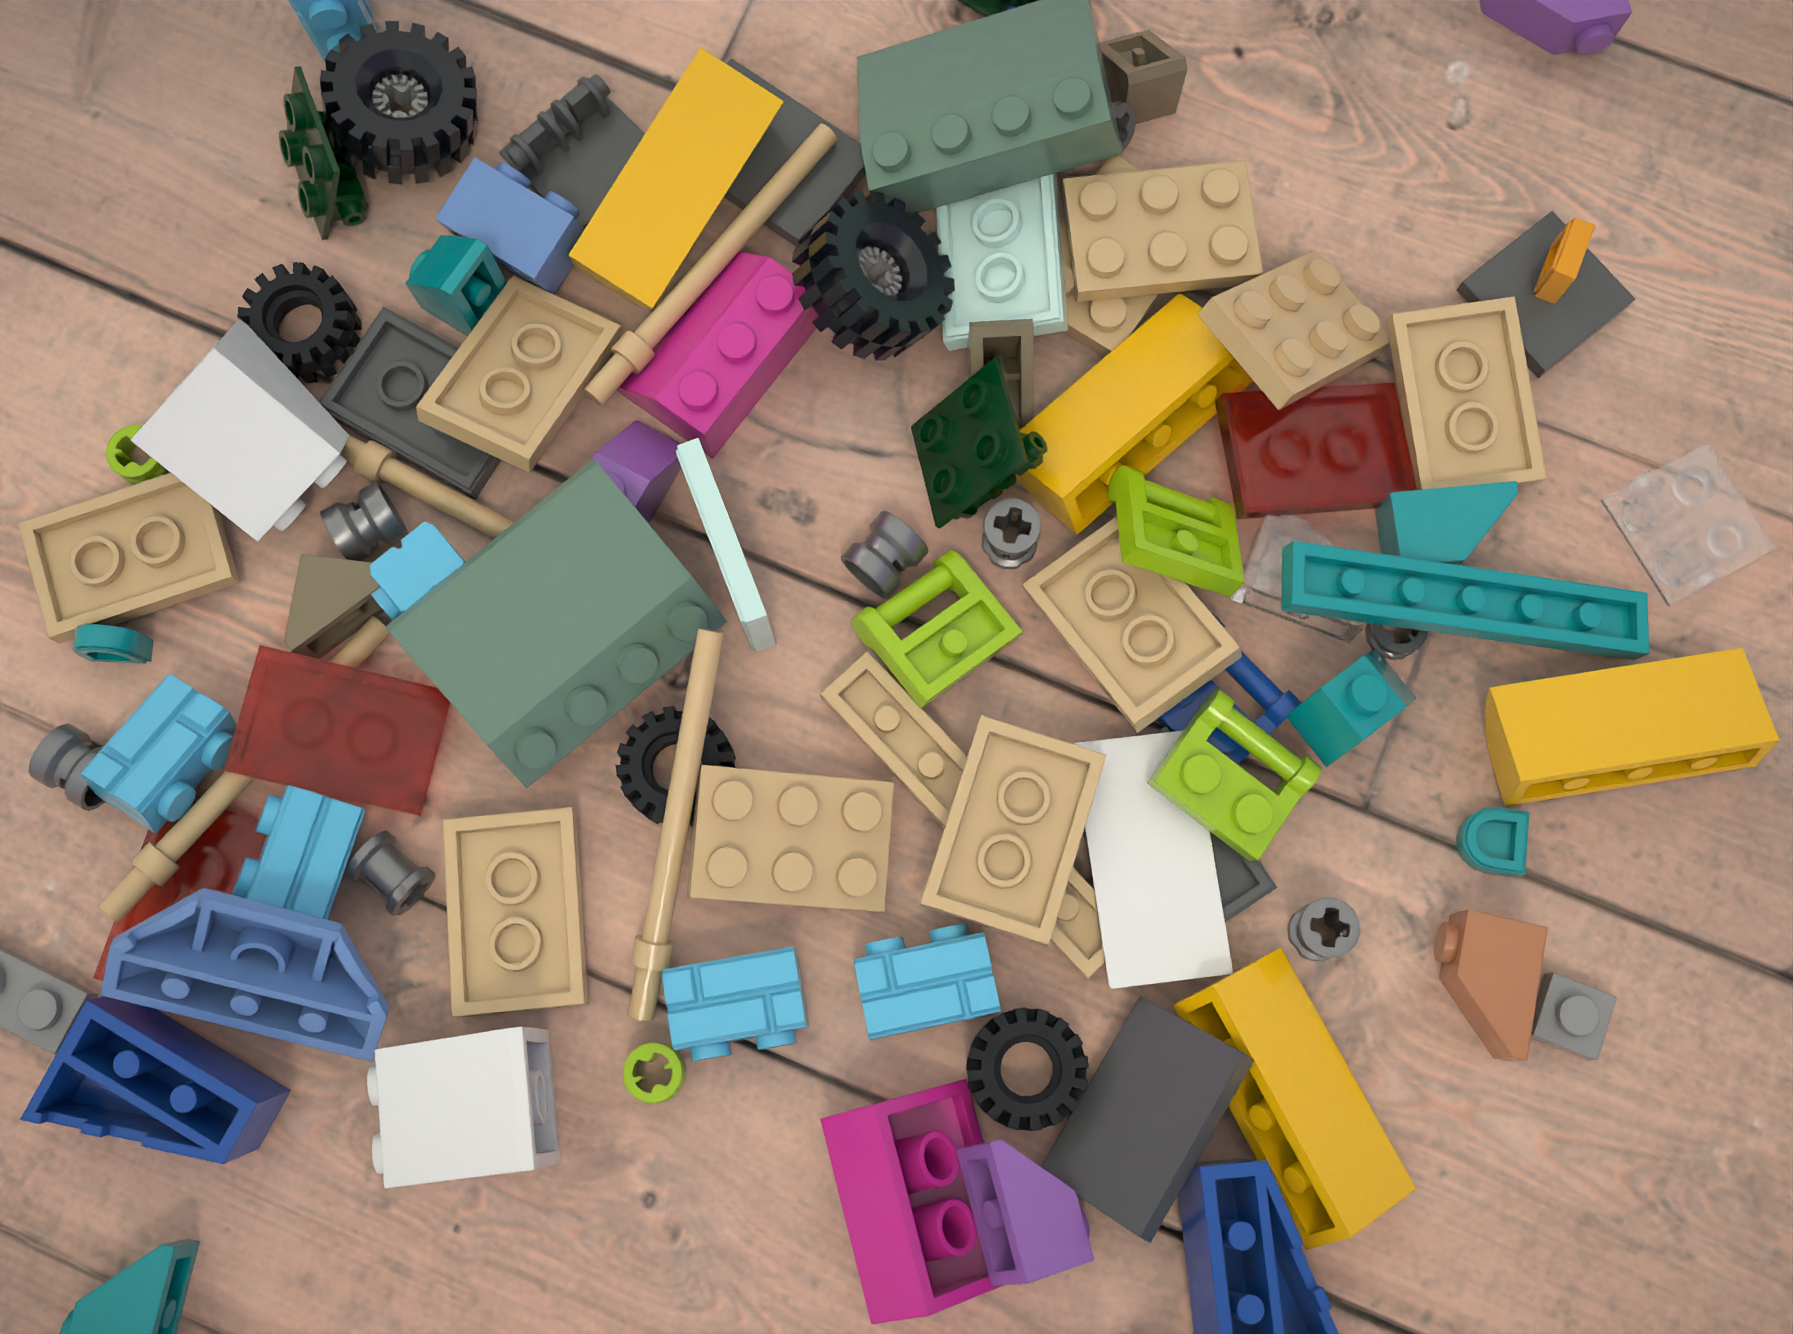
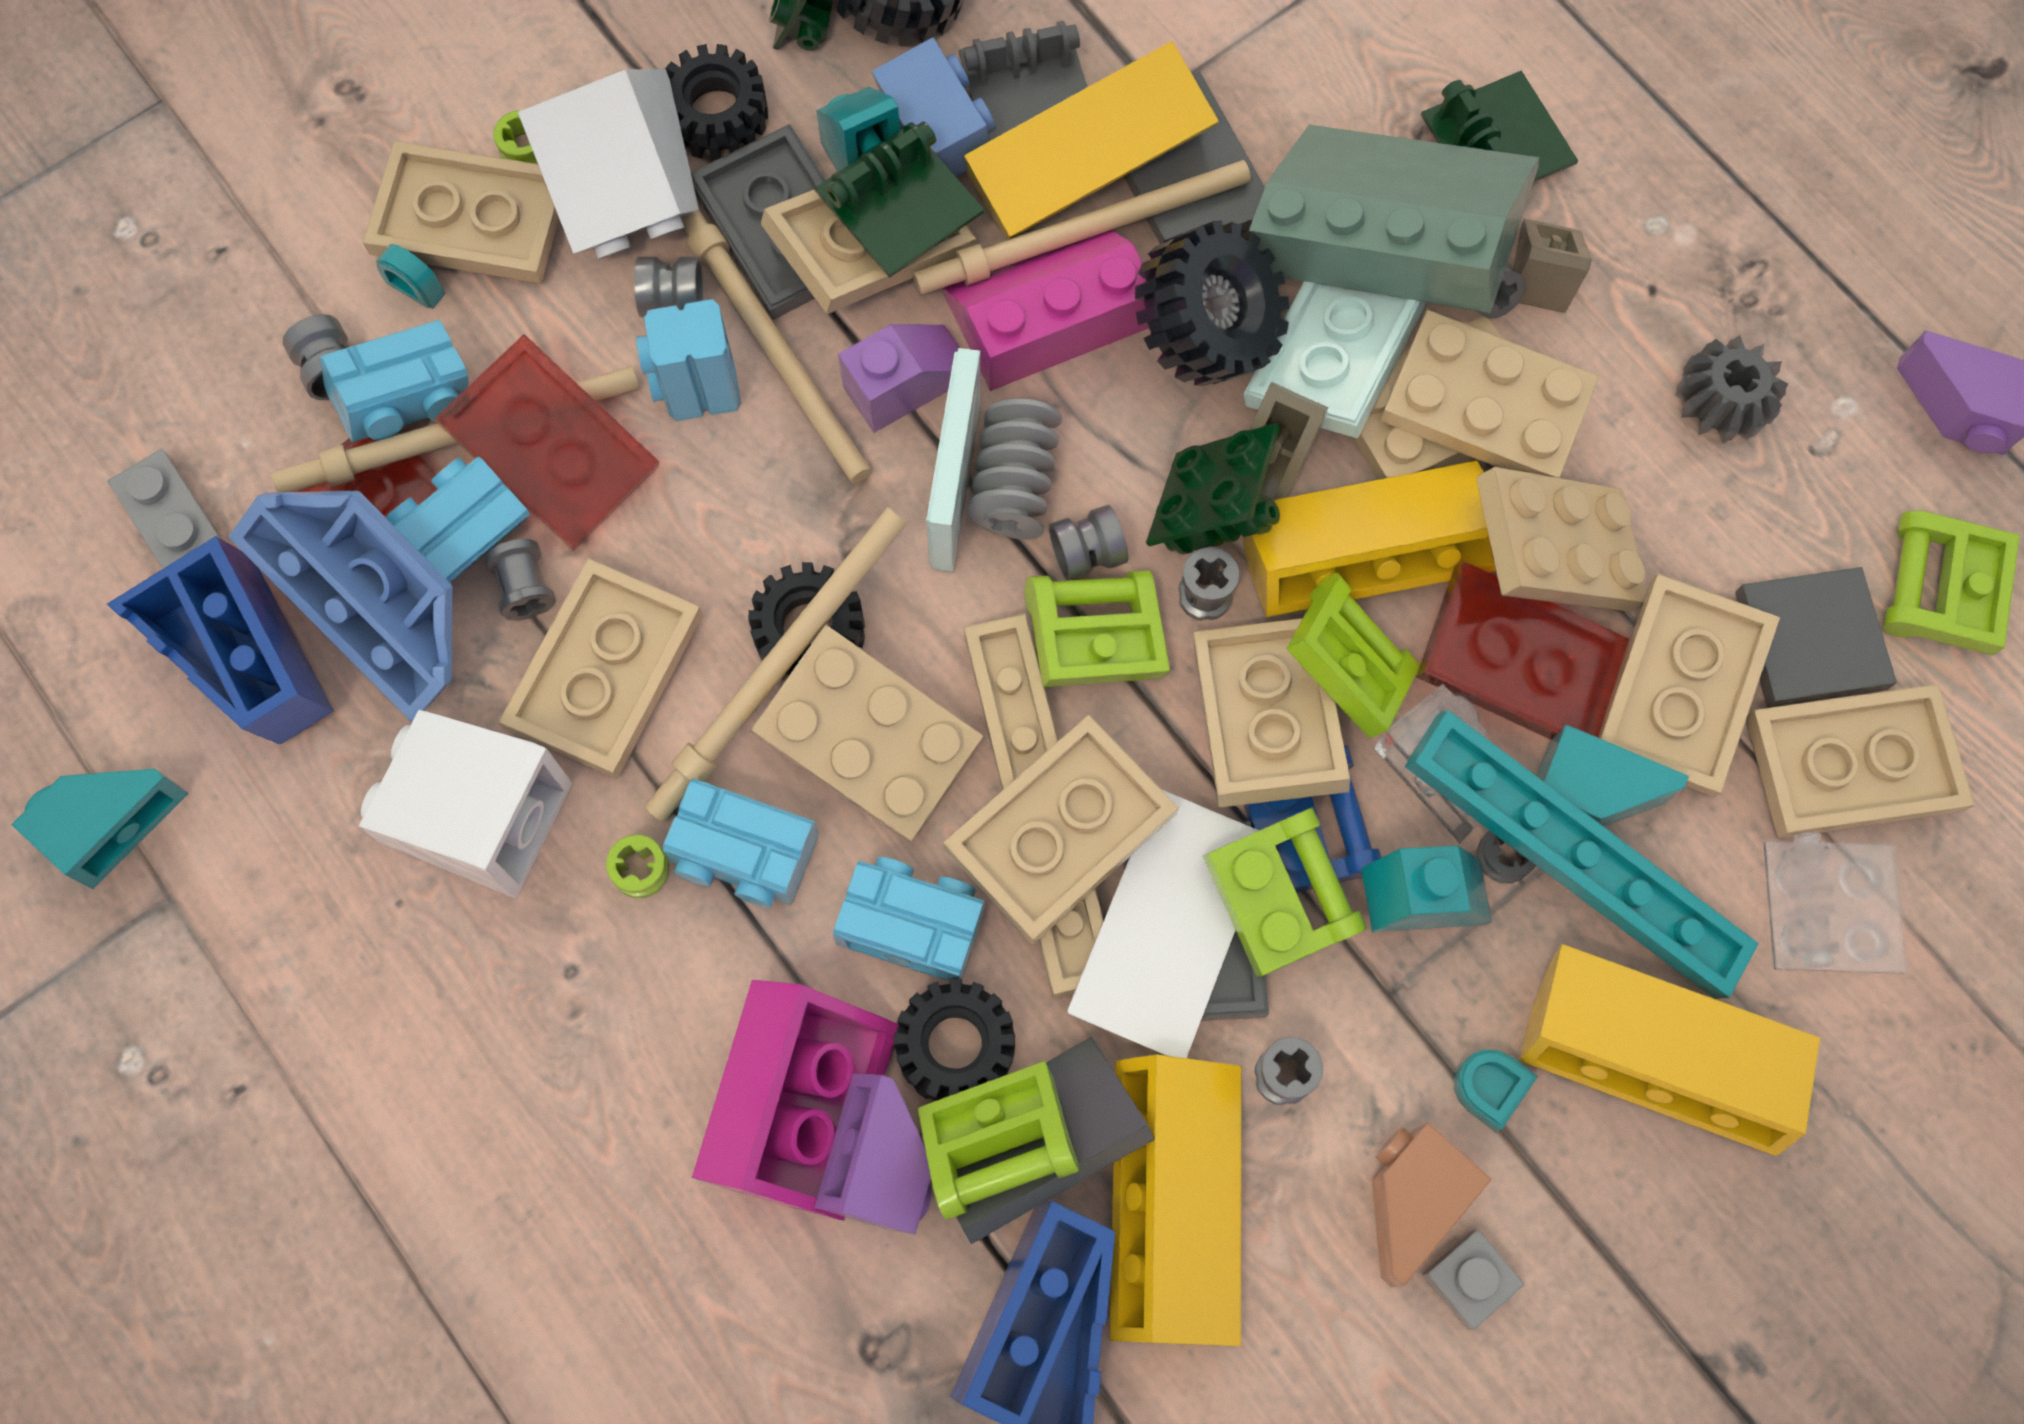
camera: 25 degrees right, 5 degrees down
dark tan slope [284,554,384,665] -> none
sand green slope [386,459,727,788] -> none
light orange tile [1533,217,1595,304] -> none
none -> dark green hinge [815,121,985,278]
none -> lime plate [918,1061,1080,1220]
none -> light grey piece [968,398,1062,540]
none -> dark grey gear [1675,335,1788,443]
none -> tan plate [1746,684,1975,839]
none -> lime plate [1883,511,2020,656]

